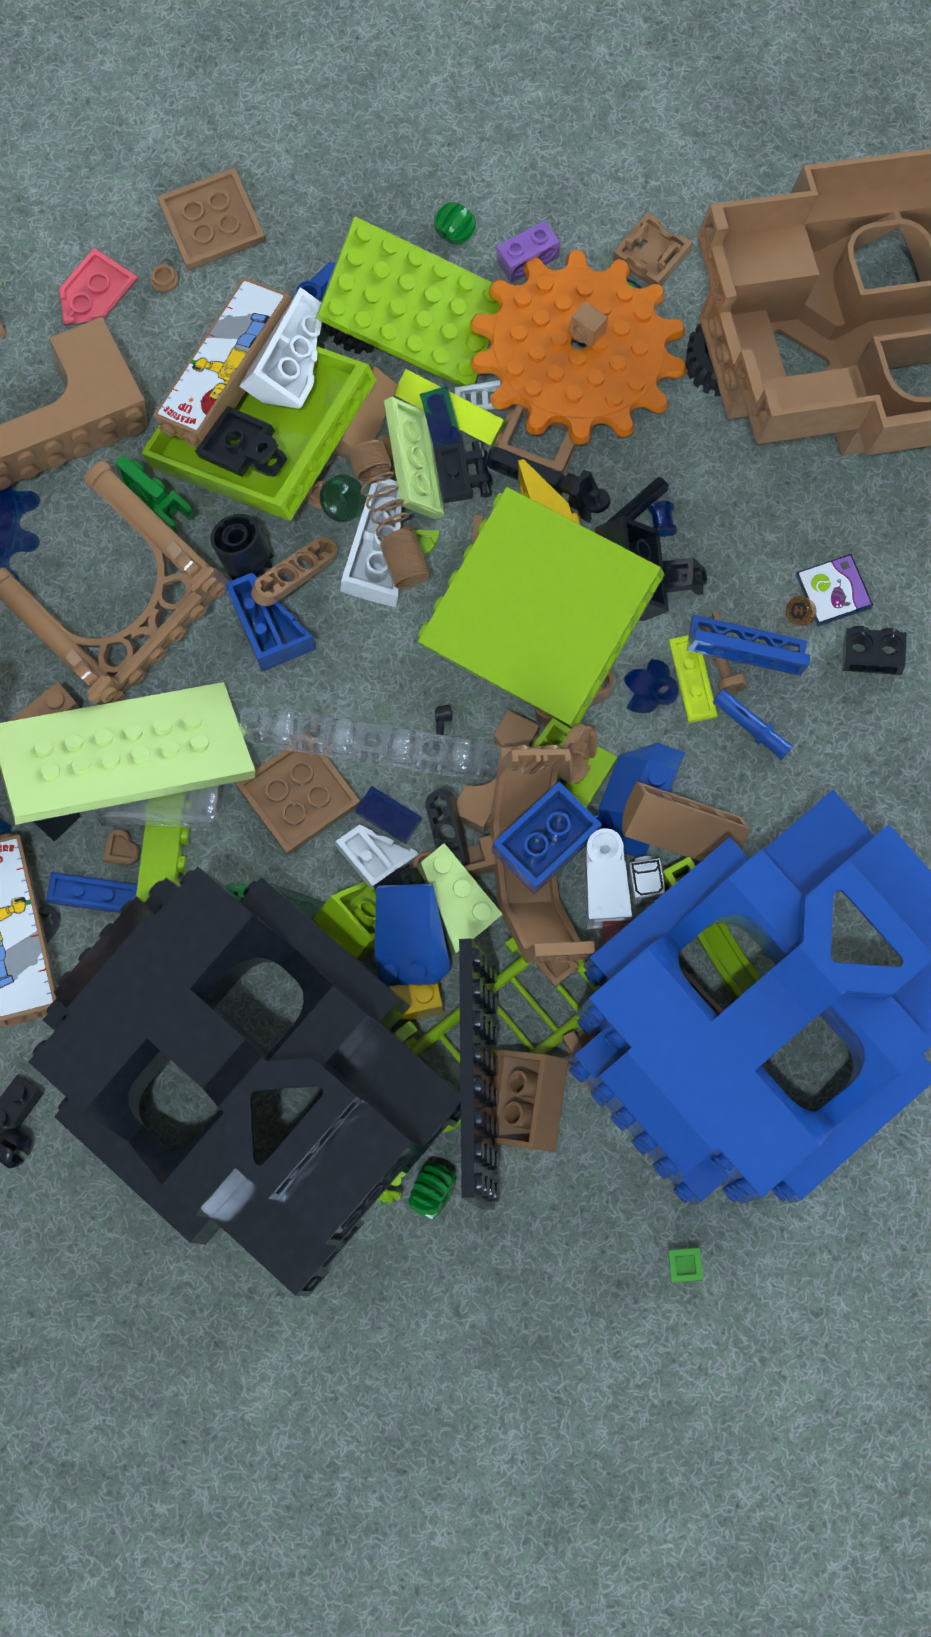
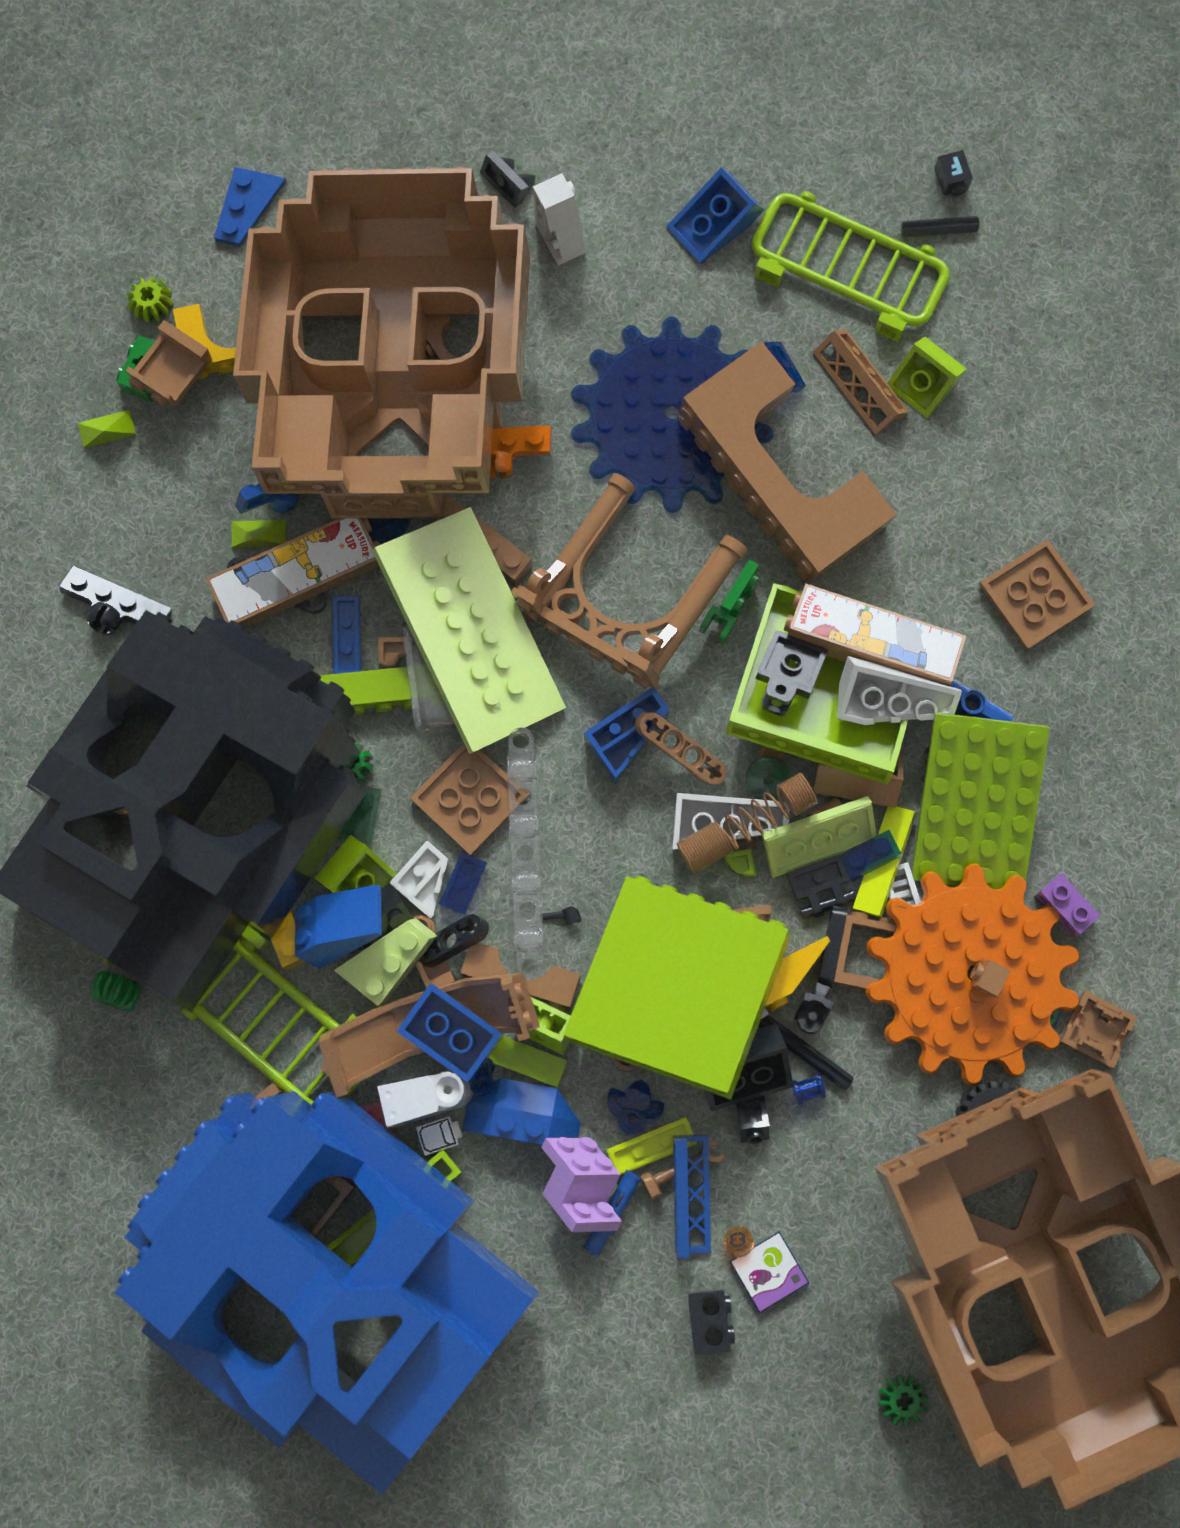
camera: 75 degrees right, 5 degrees up
coral tile [59,248,138,326] -> none
medium nougat plate [150,265,179,293] -> none
black gear [210,514,274,580] -> none
green piece [434,202,476,245] -> none
black plate [459,938,500,1210] -> none
medium nougat slope [493,1049,568,1152] -> none
medium nougat tile [559,723,598,784] -> none
medium nougat brick [622,781,751,861] -> none
bright green tile [668,1248,703,1284] -> none
none -> lavender bracket [541,1137,622,1232]

